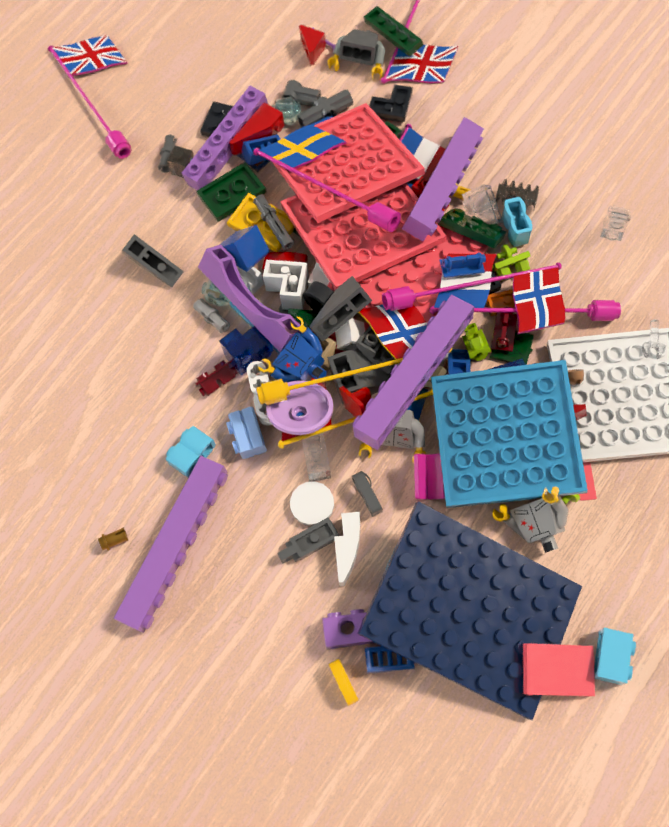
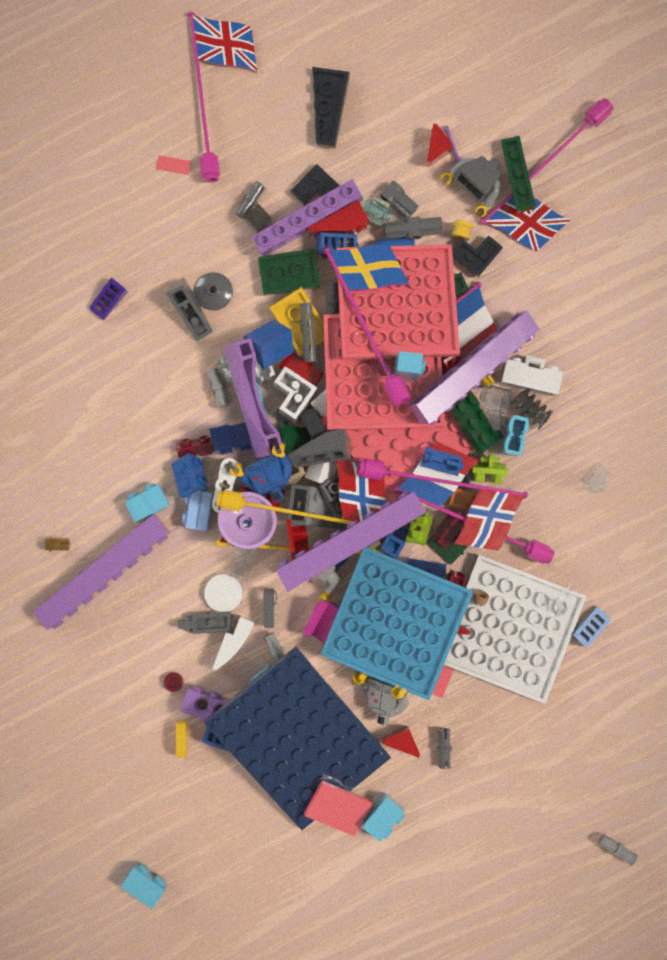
camera: 20 degrees right, 20 degrees up
none -> dark purple slope [89,277,128,320]
none -> coral sticker [156,155,191,175]
none -> dark red tile [164,672,184,692]
none -> blue bracket [171,453,209,499]
none -> dark grey dish [195,272,233,310]
none -> light grey pin [263,632,285,662]
none -> black wing [312,67,350,149]
none -> dark grey pin [325,282,339,315]
none -> red slope [382,726,420,758]
none -> medium azure brick [394,351,426,382]
none -> dark grey pin [437,728,452,769]
none -> yellow wheel [451,220,473,241]
none -> white piece [500,355,563,396]

